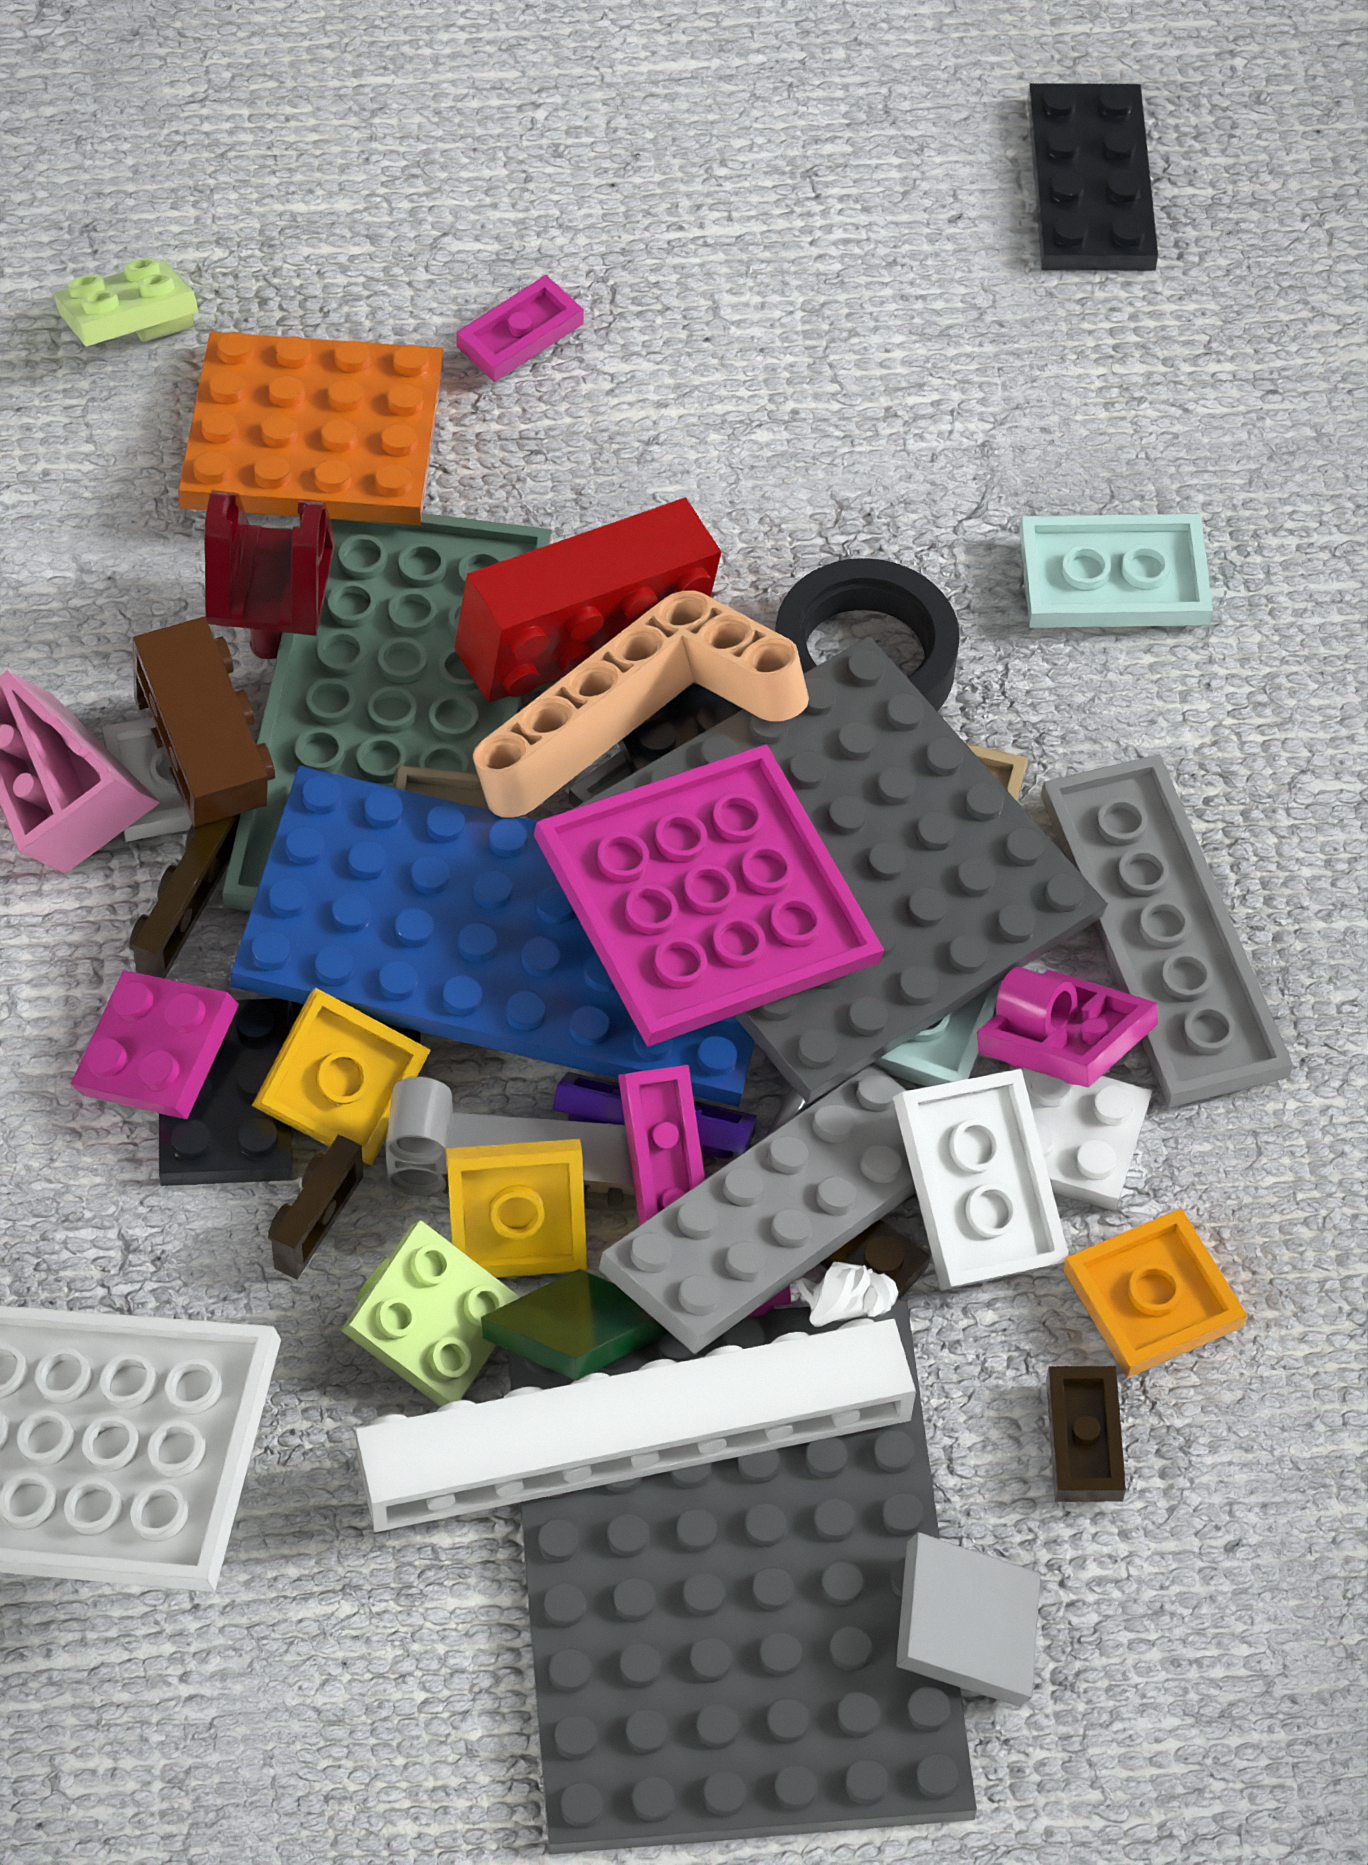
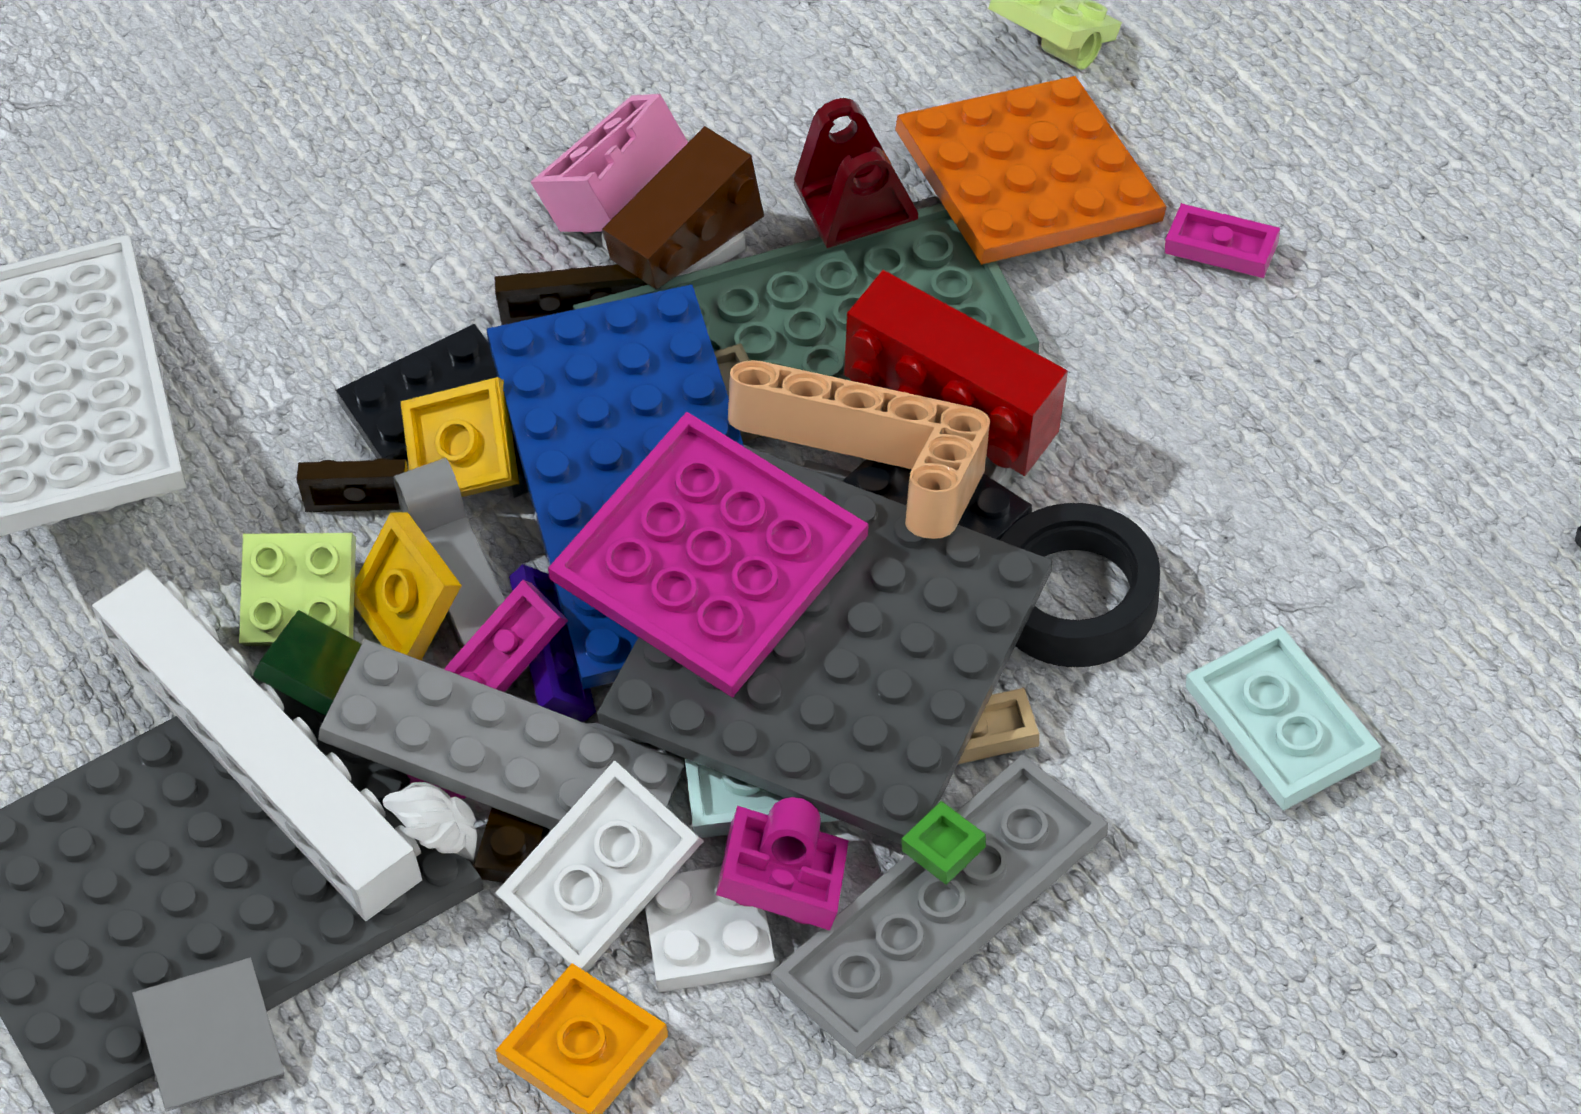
camera: 70 degrees right, 5 degrees down
dark pink plate [71,970,239,1120] -> none
dark brown plate [1046,1366,1126,1502] -> none
none -> bright green plate [901,801,986,885]

